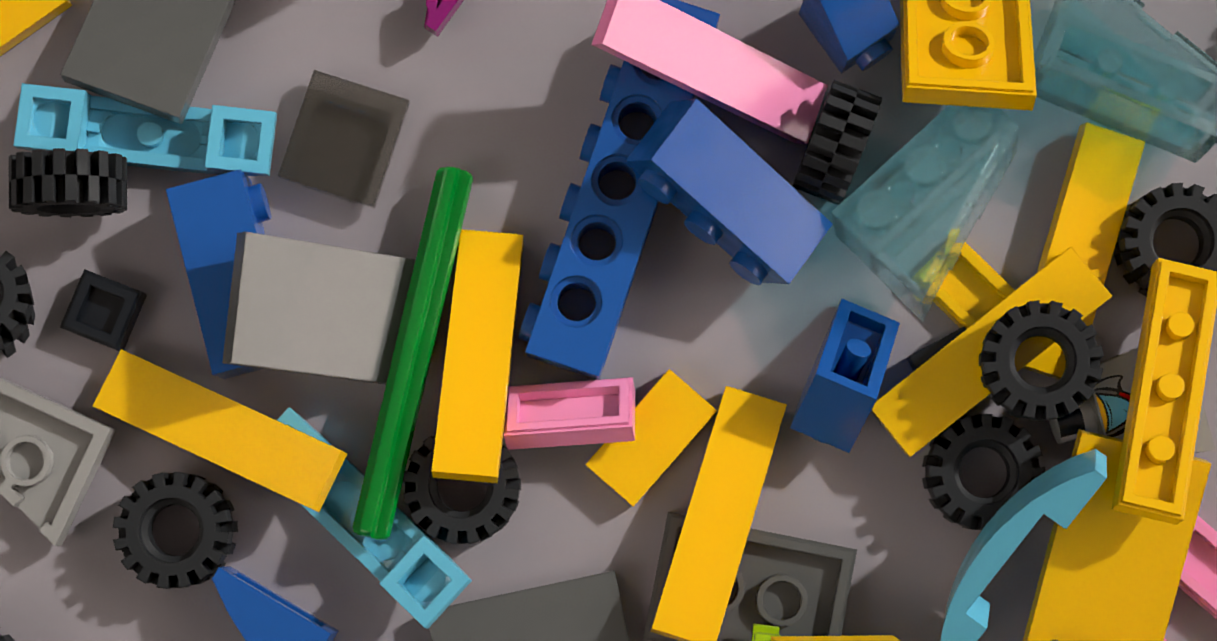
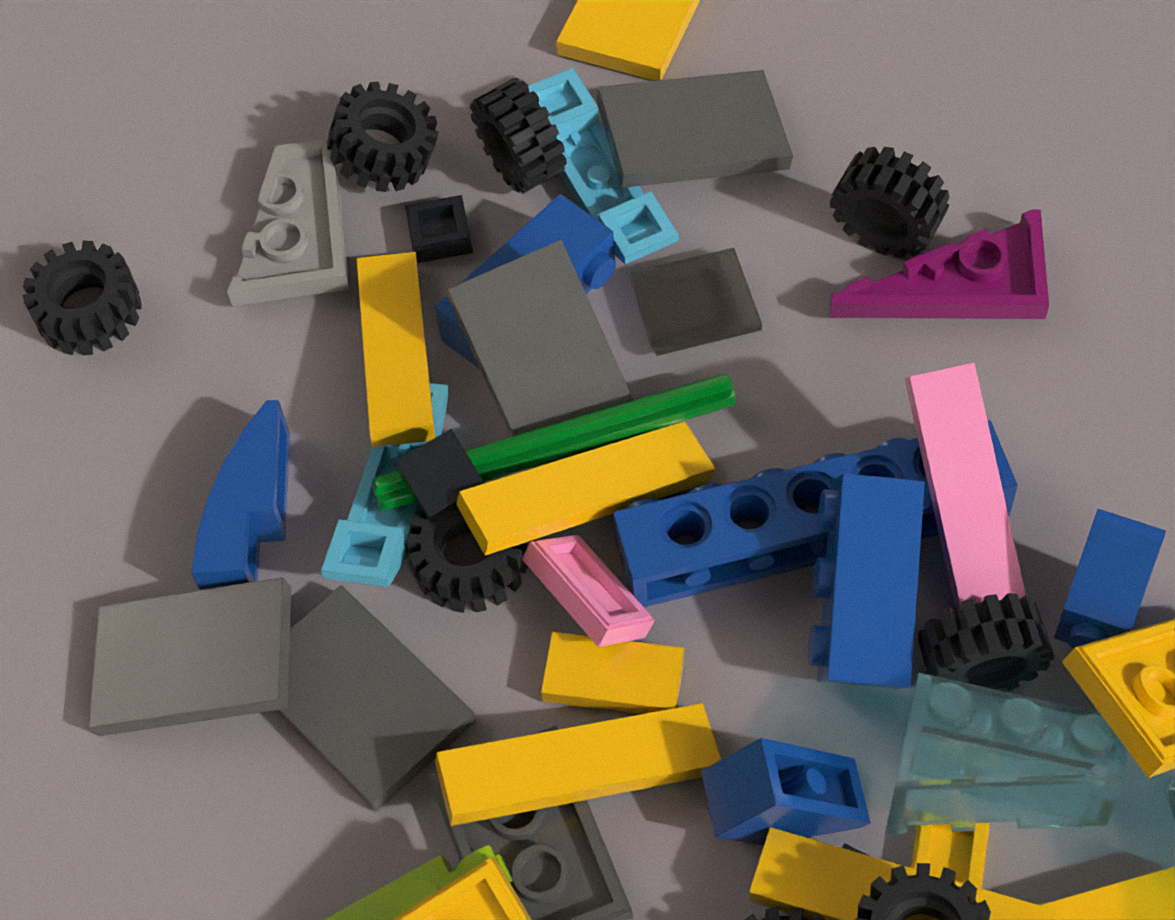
camera: 60 degrees right, 25 degrees down
black tyre [113,472,238,589] -> none
none -> black tile [394,429,484,520]

